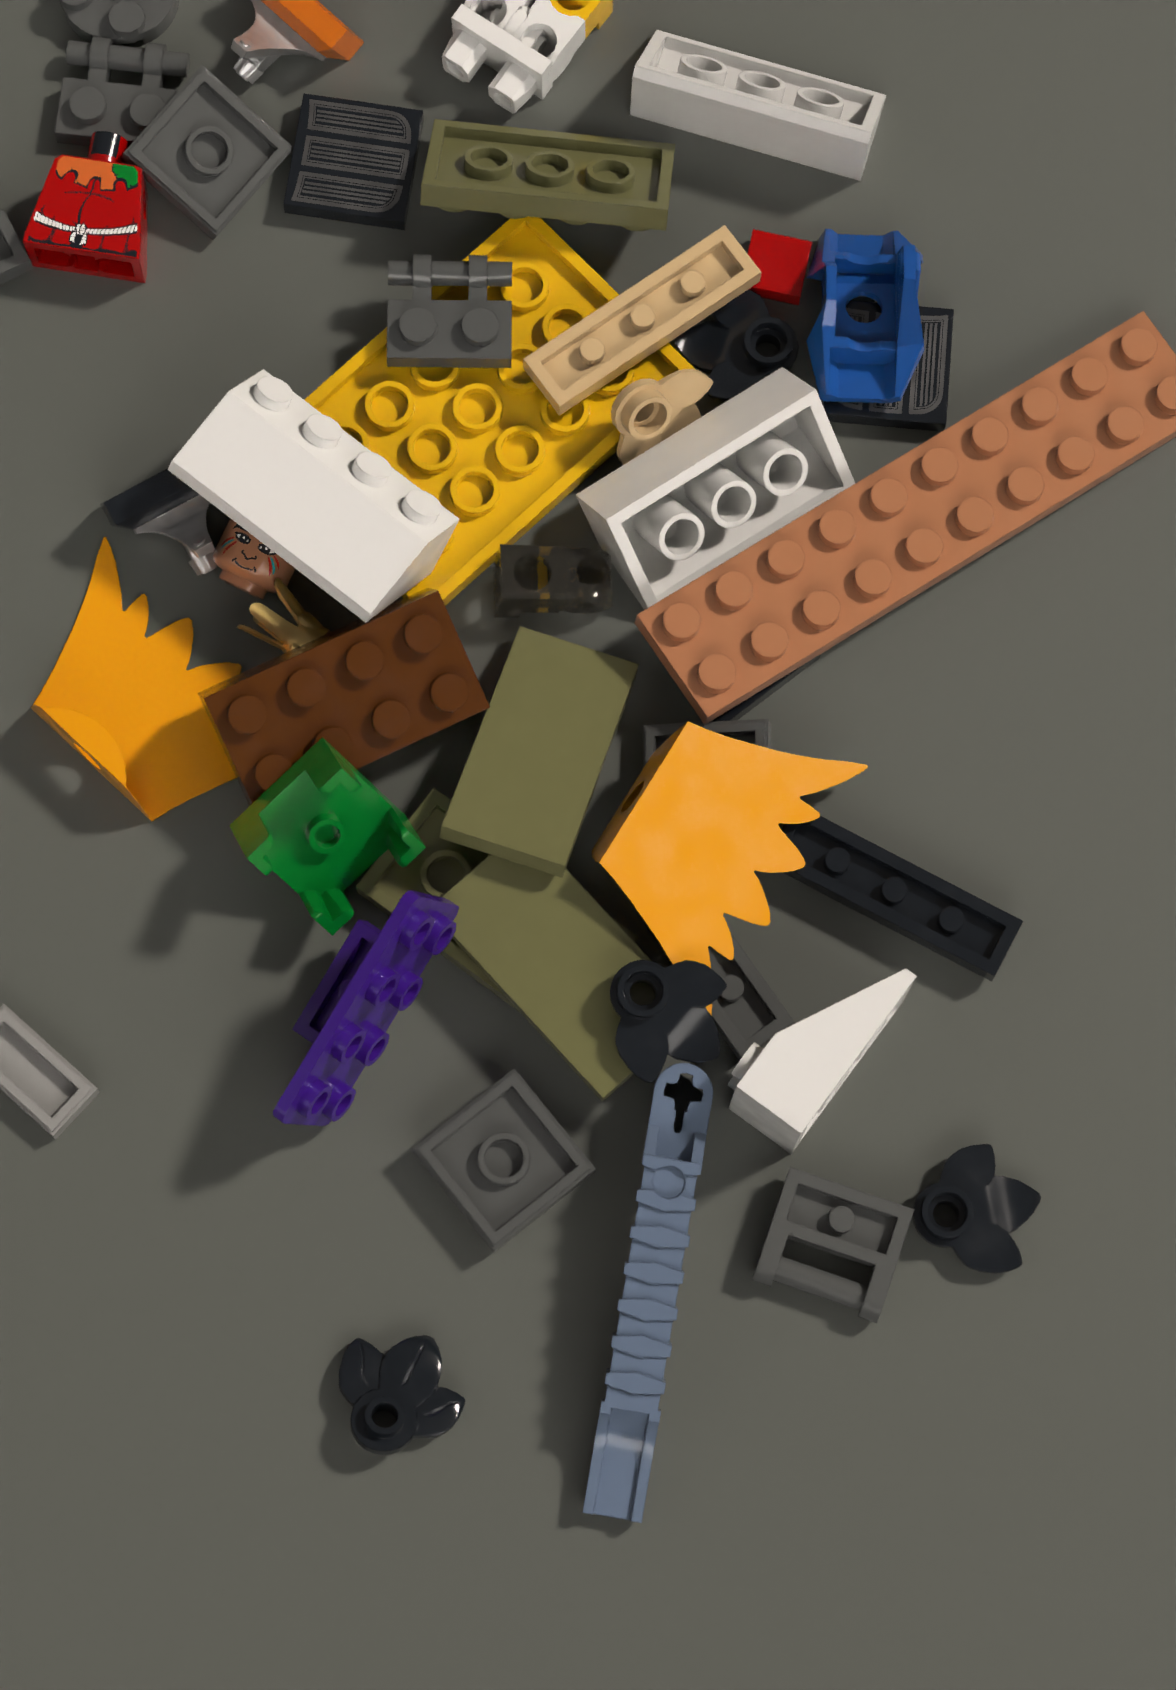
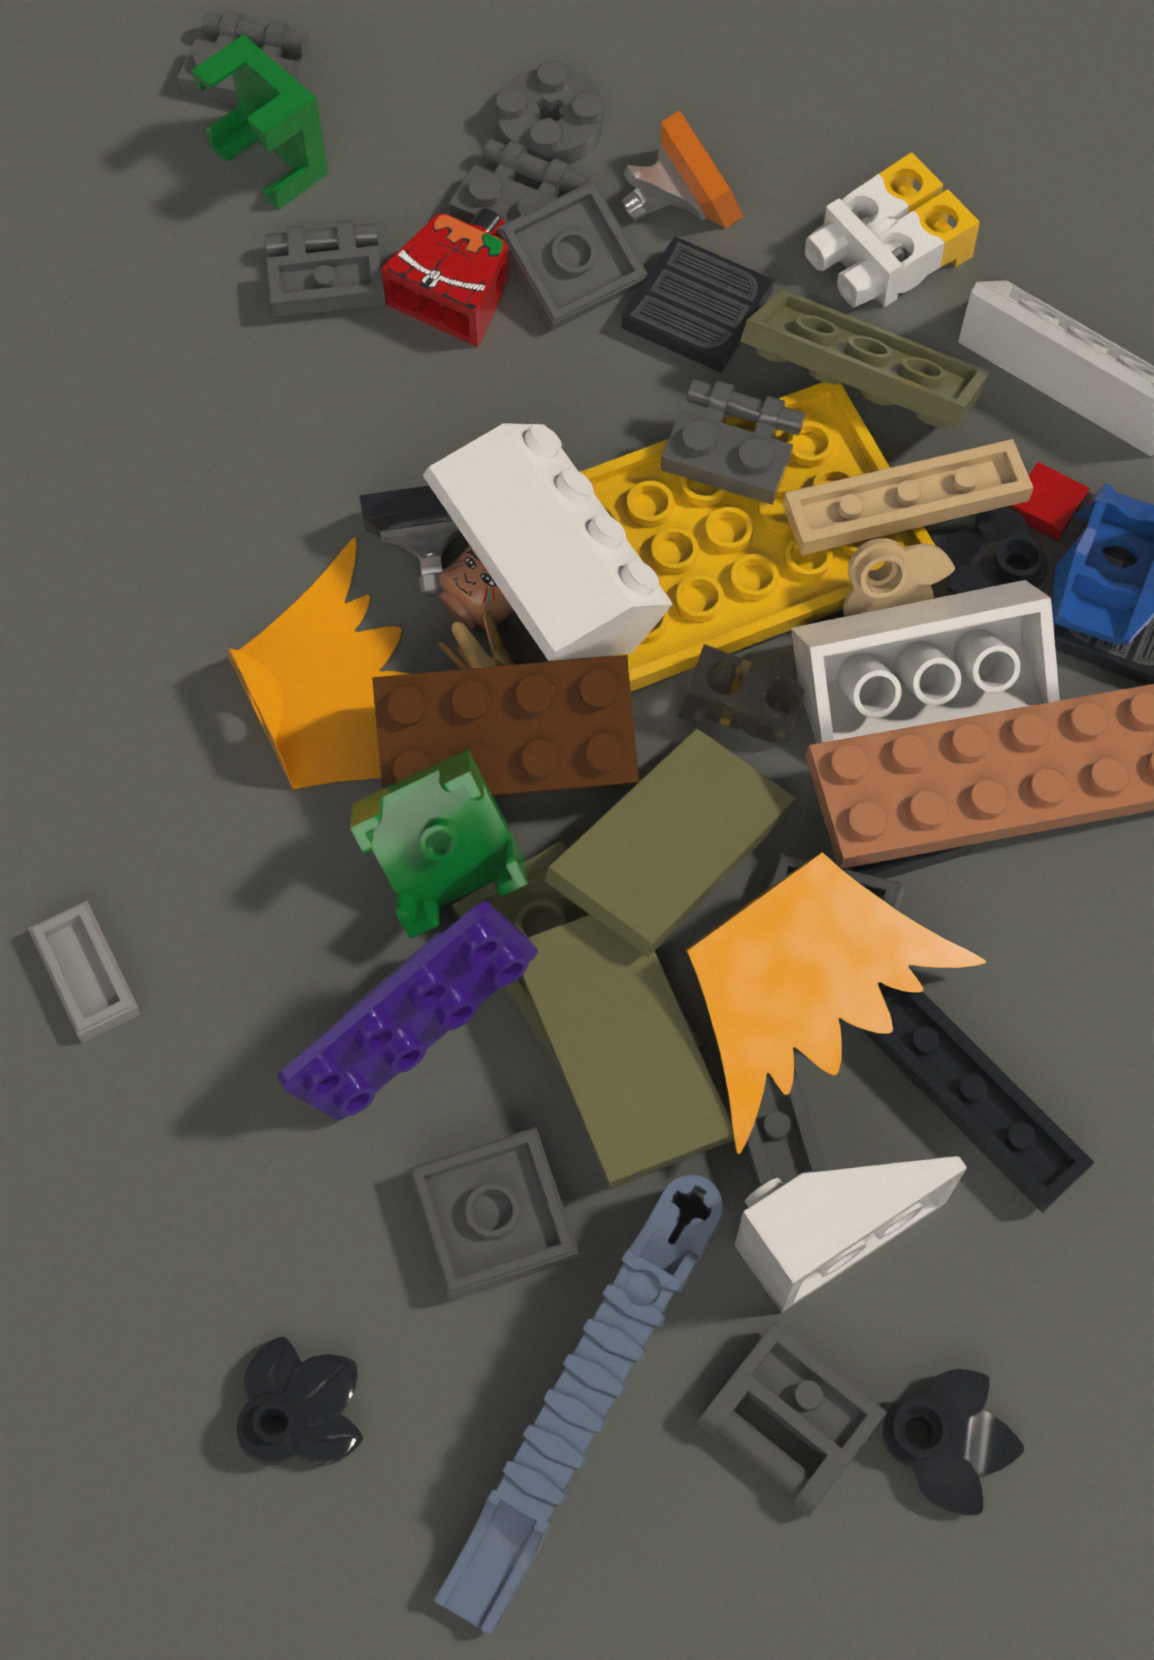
camera: 25 degrees right, 10 degrees down
black plate [610,960,727,1083] -> none

